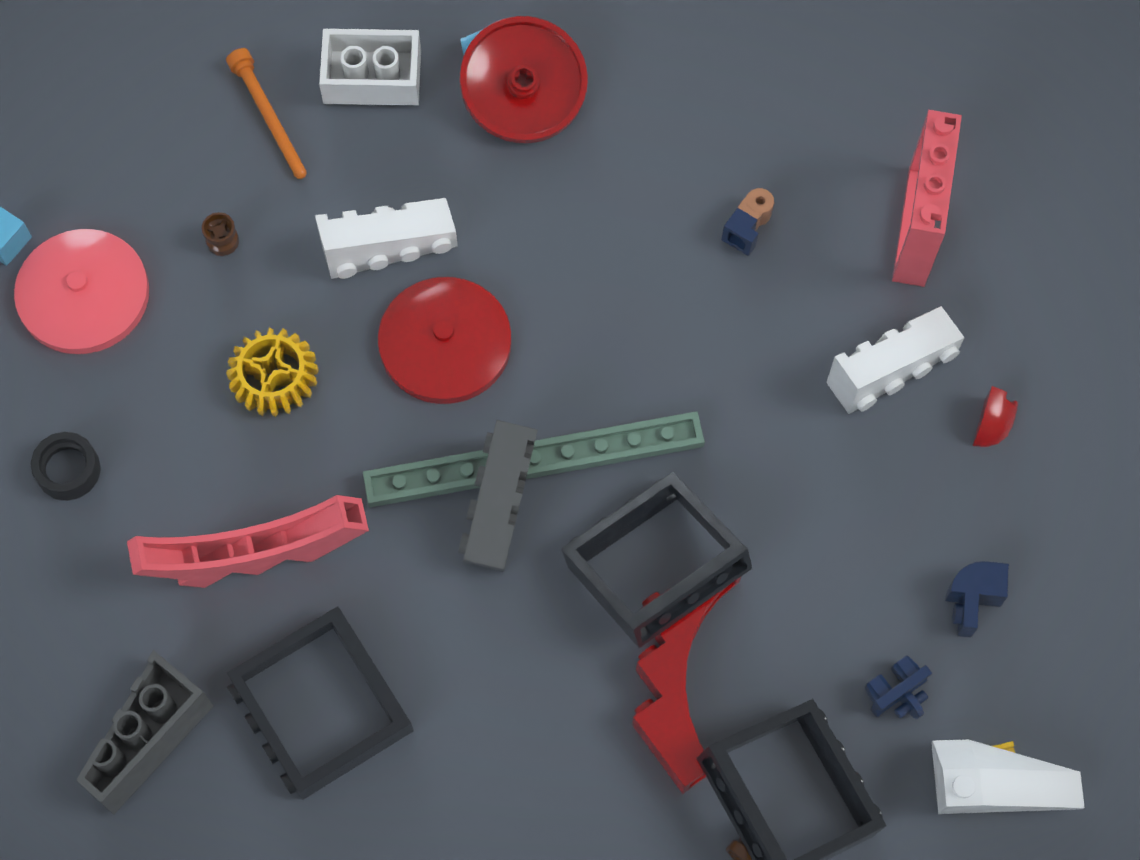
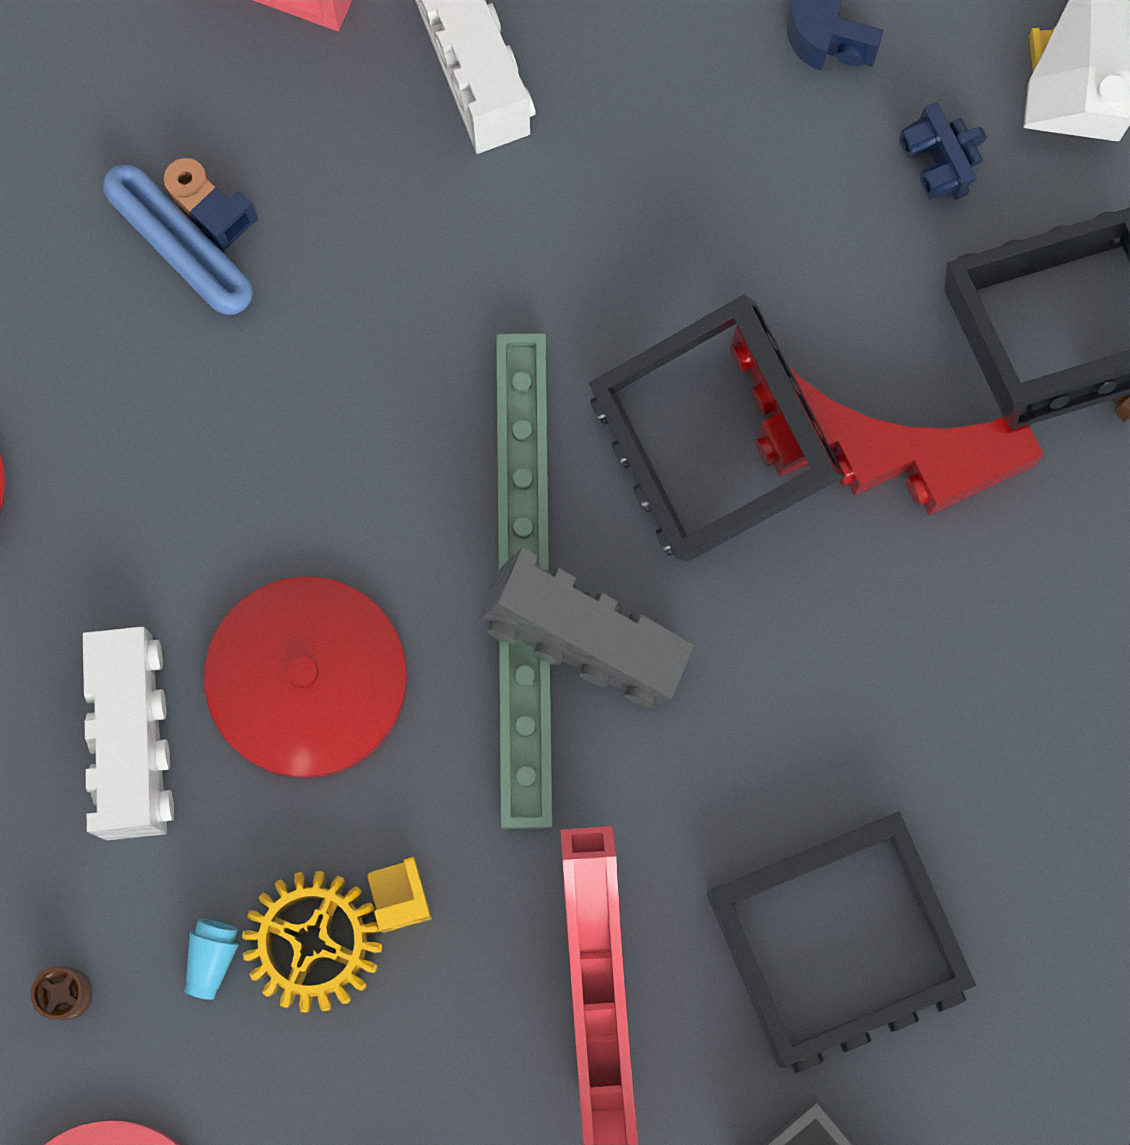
camera: 80 degrees left, 10 degrees up
none -> medium blue piece [103,164,253,315]
none -> medium azure cone [184,919,240,999]
none -> yellow panel [367,856,432,933]

